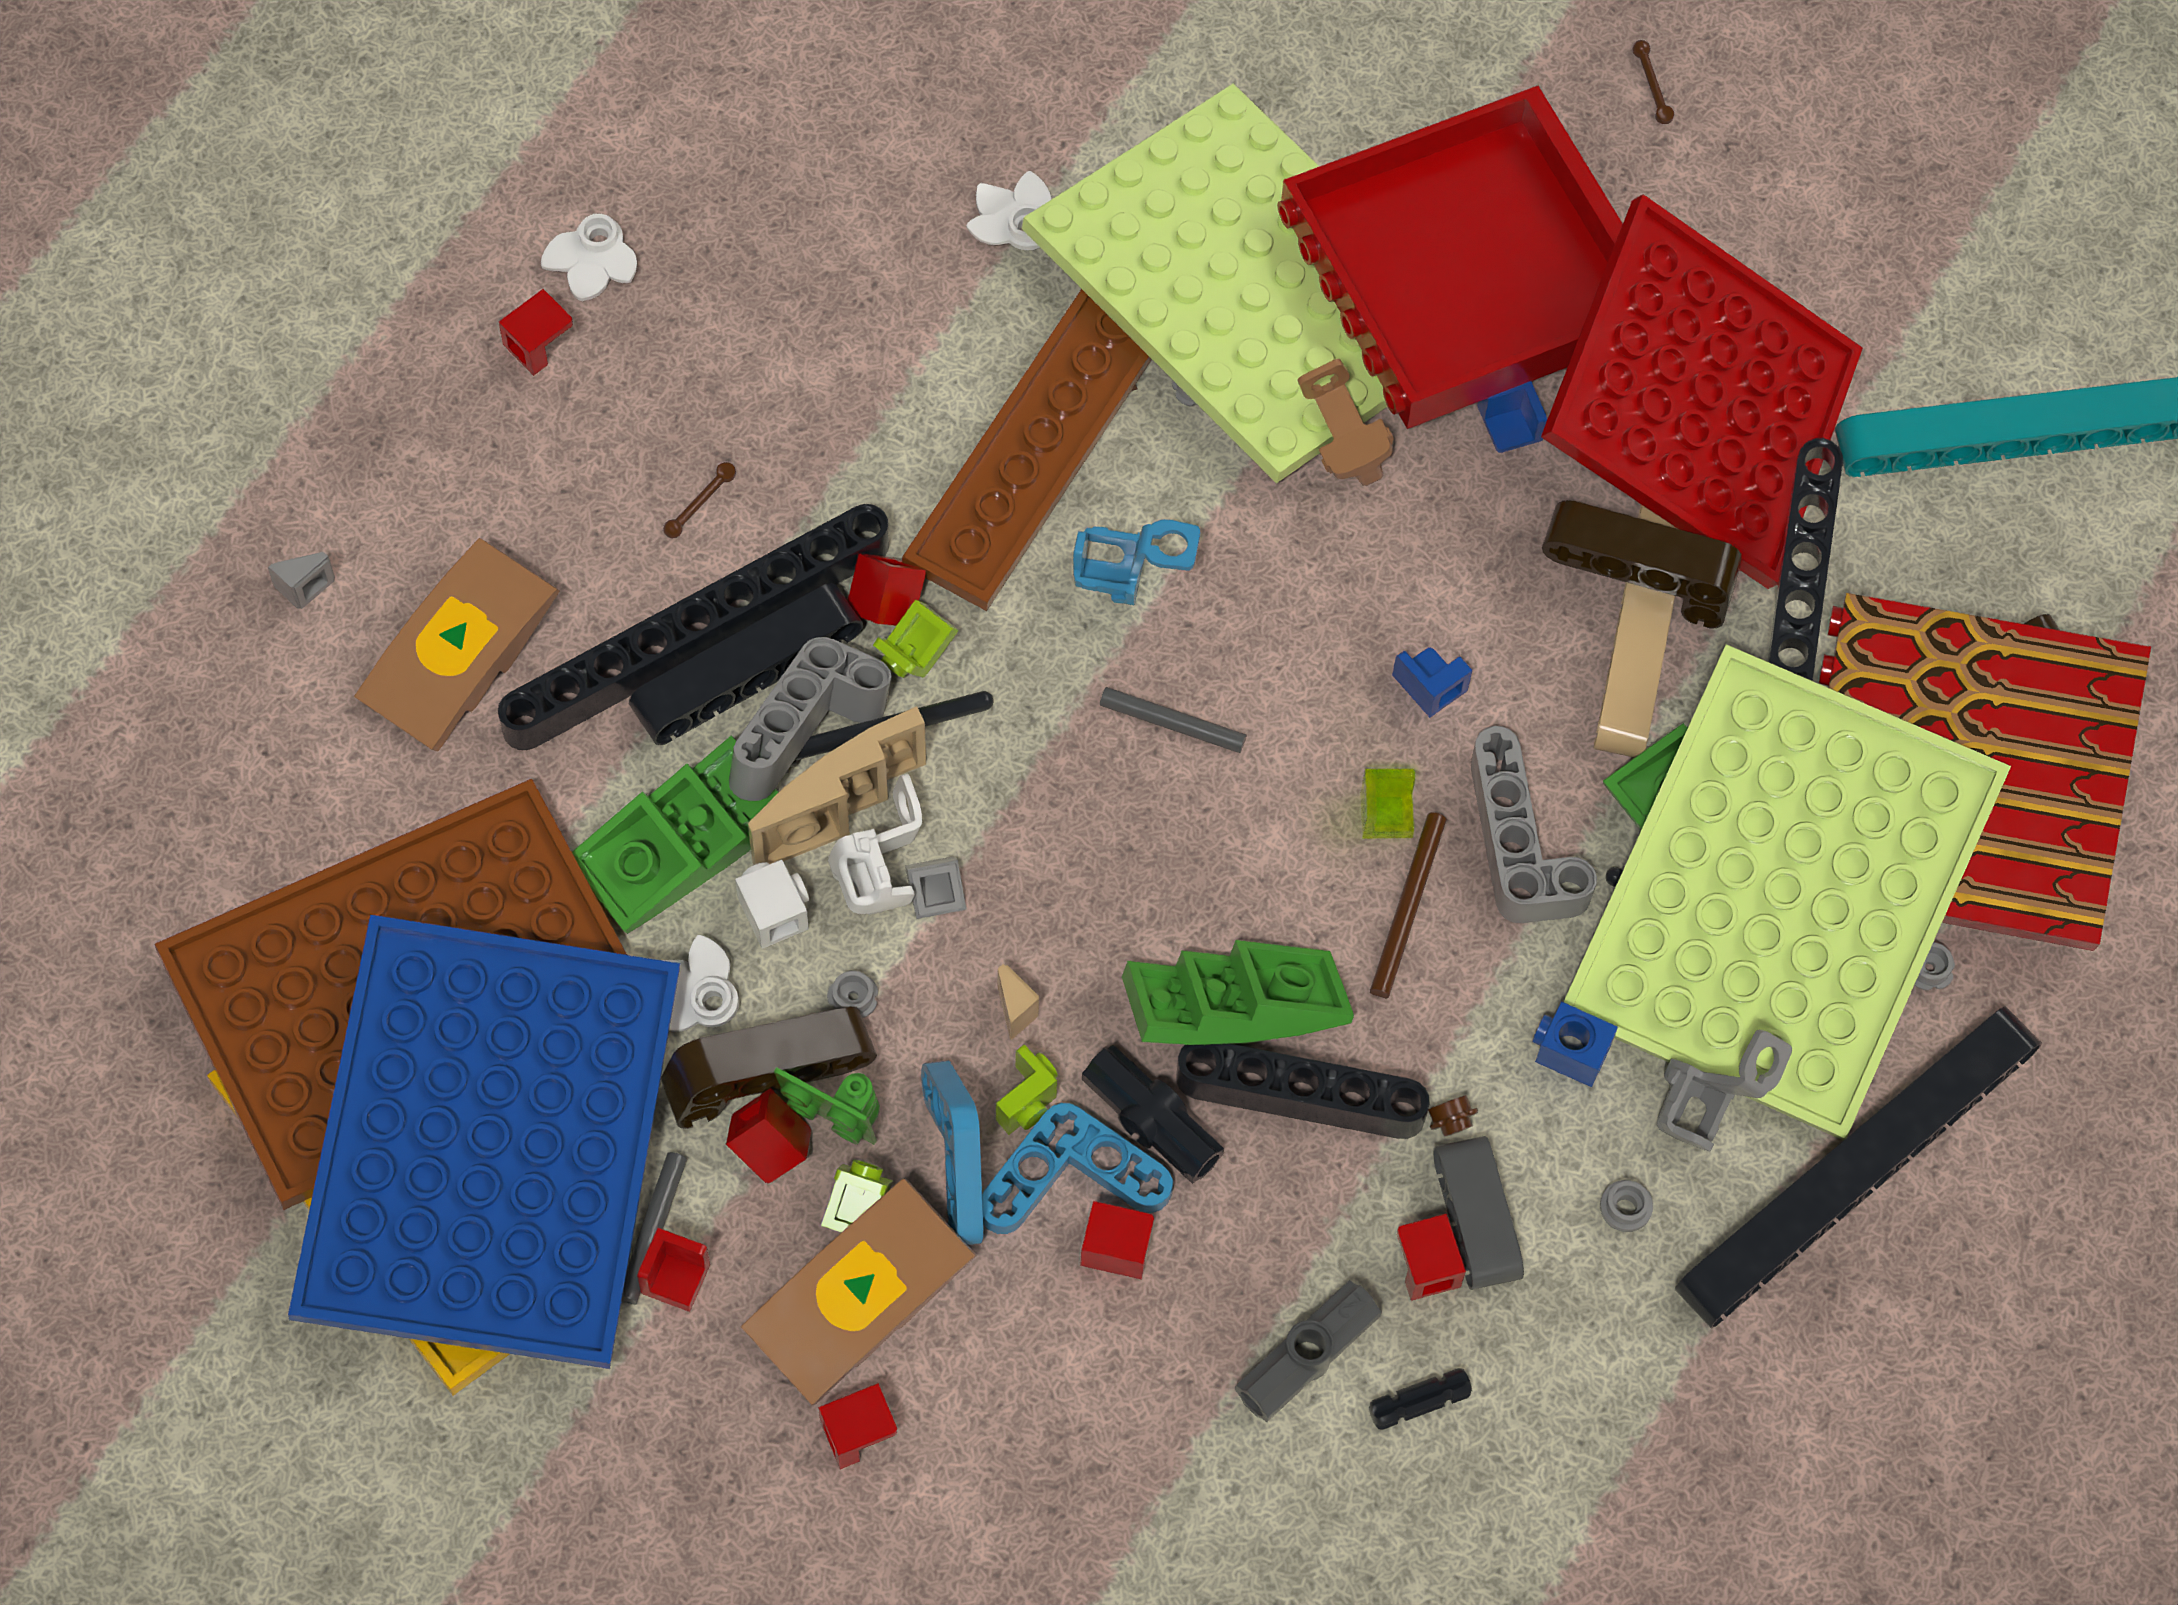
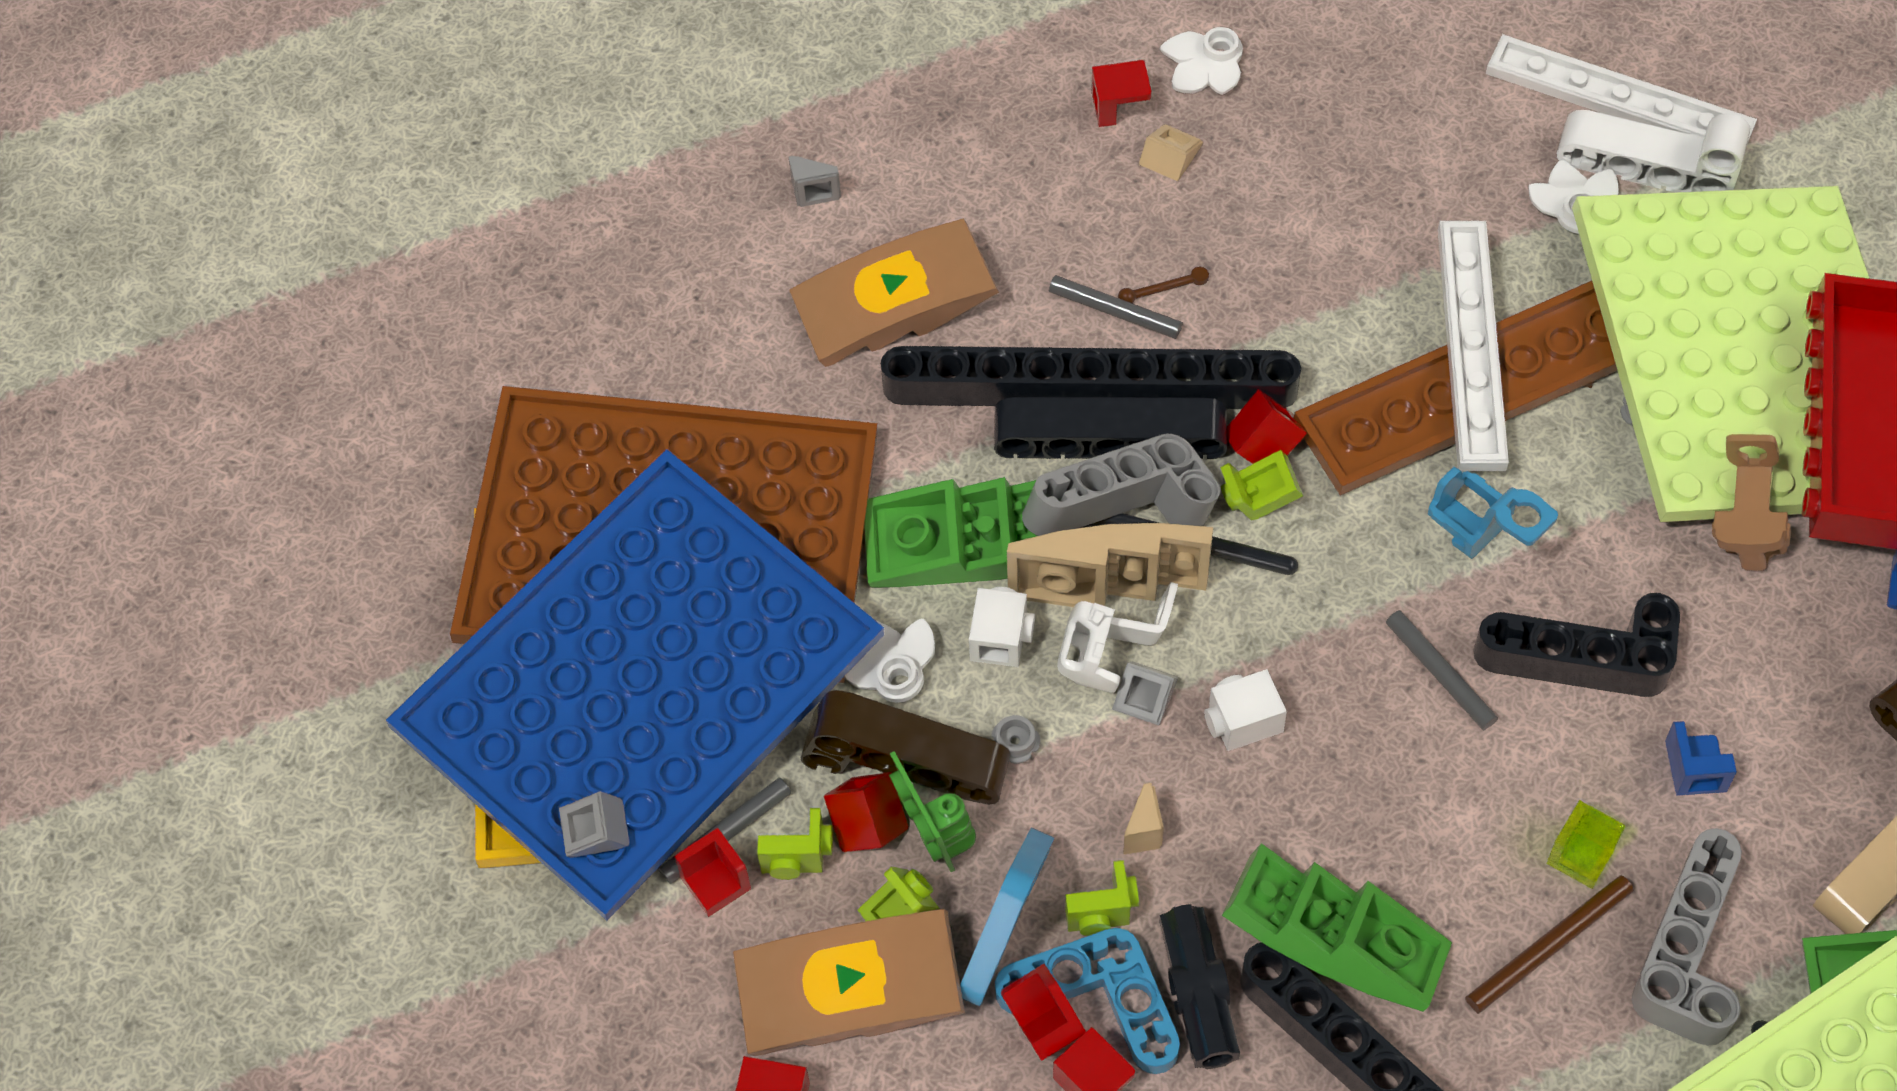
camera: 40 degrees right, 5 degrees down
none -> light grey slope [559,791,629,858]
none -> lime bracket [757,808,833,880]
none -> red panel [1001,964,1086,1061]
none -> dark grey bar [1049,275,1183,339]
none -> tan slope [1139,124,1203,181]
none -> white brick [1204,669,1287,751]
none -> white tile [1438,221,1509,471]
none -> black beam [1473,593,1680,697]
none -> white tile [1486,34,1757,143]
none -> white beam [1557,110,1750,193]

